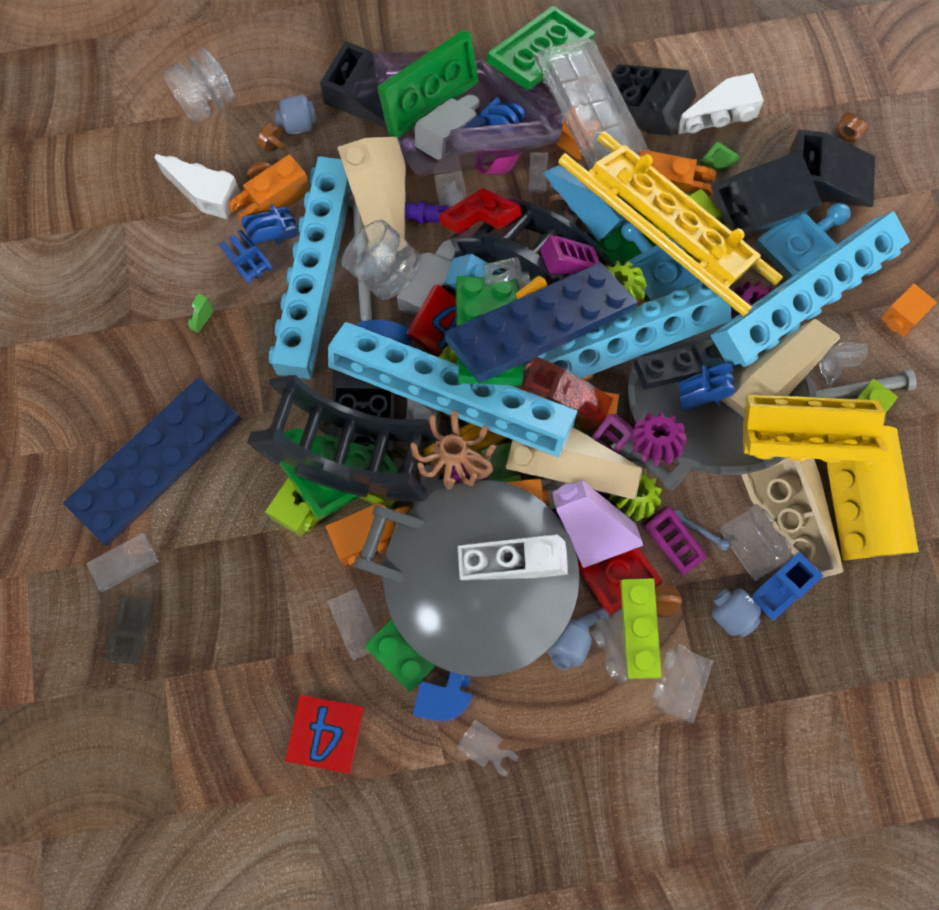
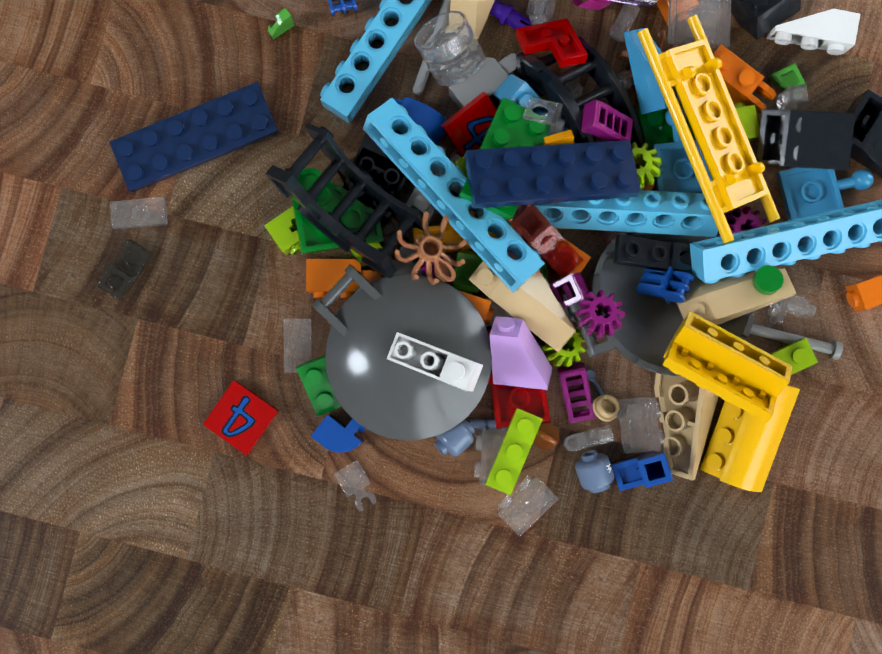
camera: 25 degrees right, 15 degrees up
none -> clear bar [563,424,615,452]
none -> tan plate [593,395,620,422]
none -> green tile [752,265,784,295]
none -> clear piece [777,84,809,110]

